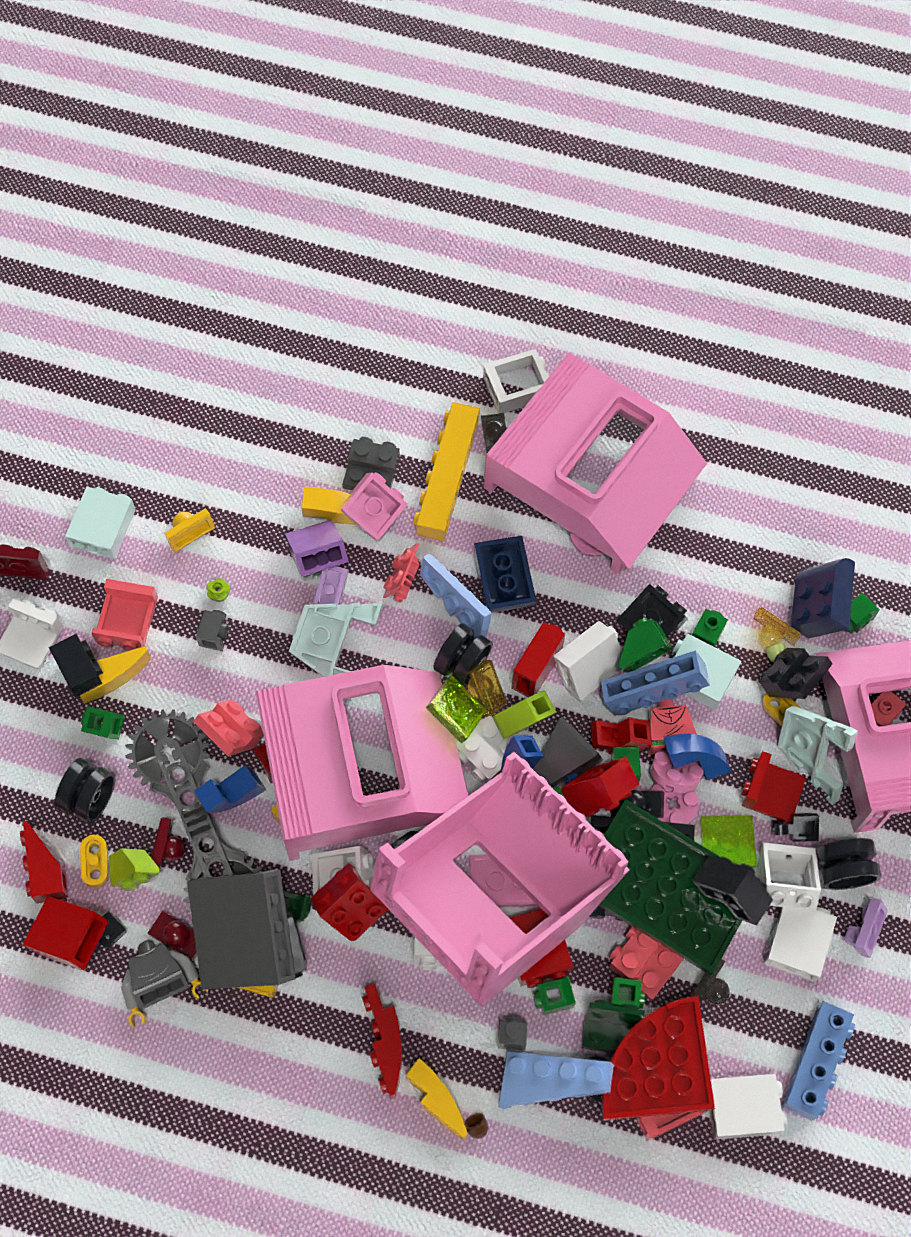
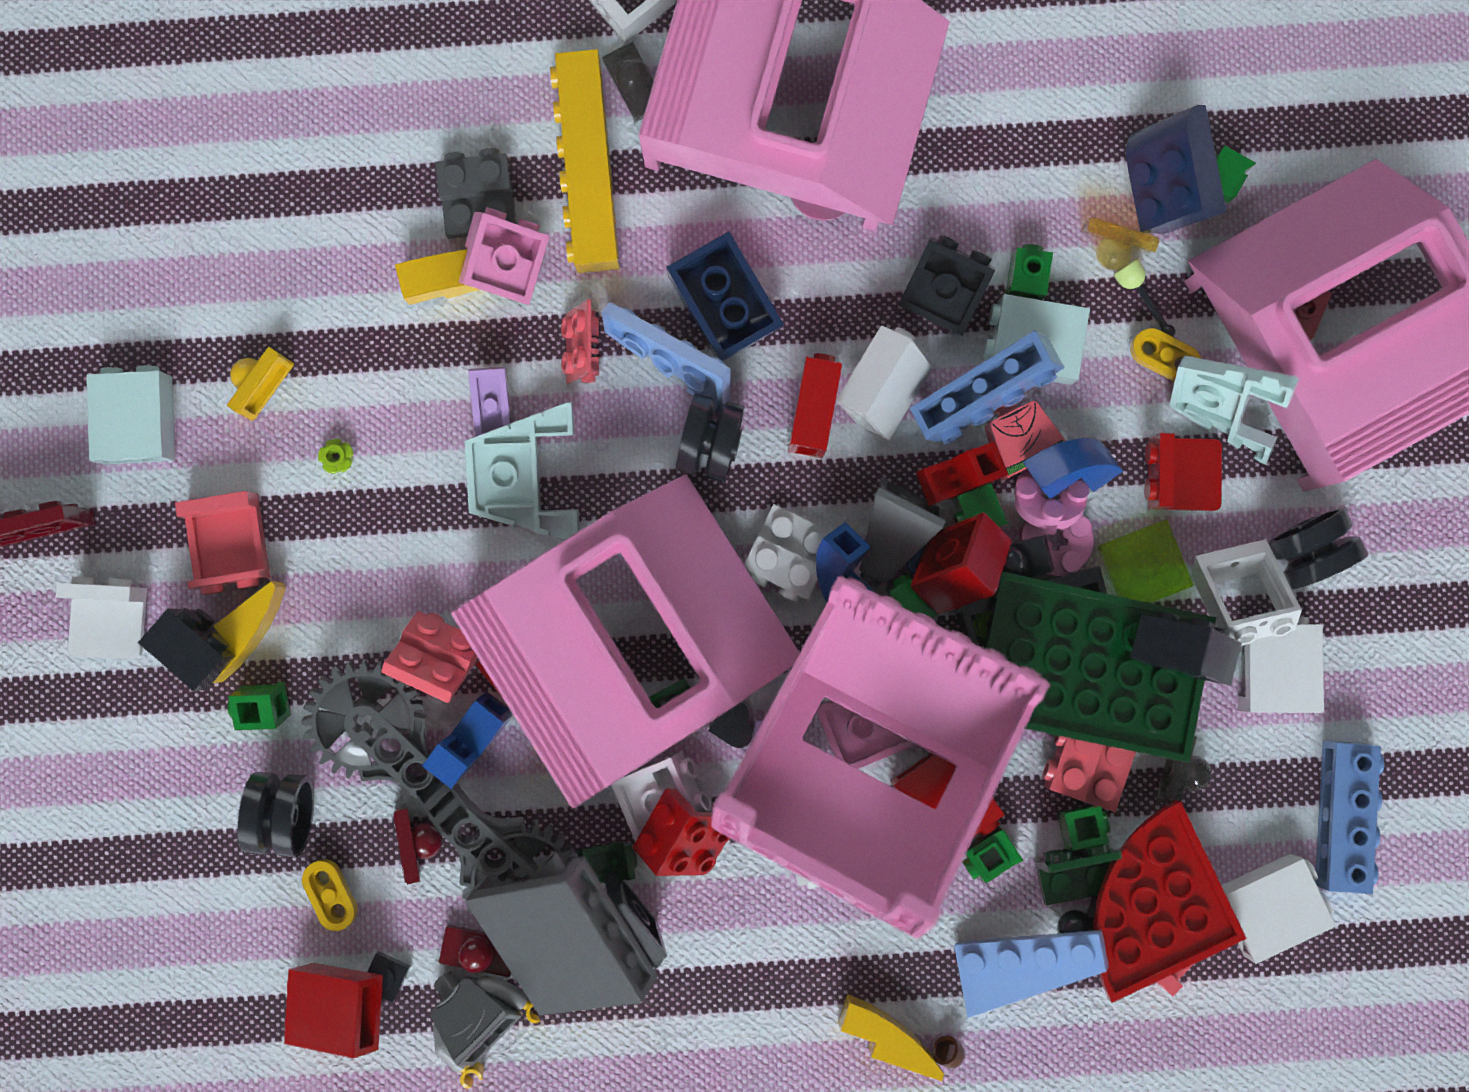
camera: 15 degrees left, 20 degrees up
red slope [20,821,69,904] -> none
lime slope [109,848,159,891] -> none
dark grey brick [196,610,229,652] -> none
medium lavender brick [285,520,349,577] -> none
red slope [361,983,402,1100] -> none
clear neon green plate [425,675,487,744] -> none
clear yellow tile [468,659,507,716] -> none
lime slope [492,690,557,739] -> none
dark grey brick [498,1017,527,1050] -> none
green slope [619,618,673,672] -> none
black plate [759,648,833,699] -> none
black plate [772,813,819,842] -> none
lavender hinge [844,898,888,958] -> none

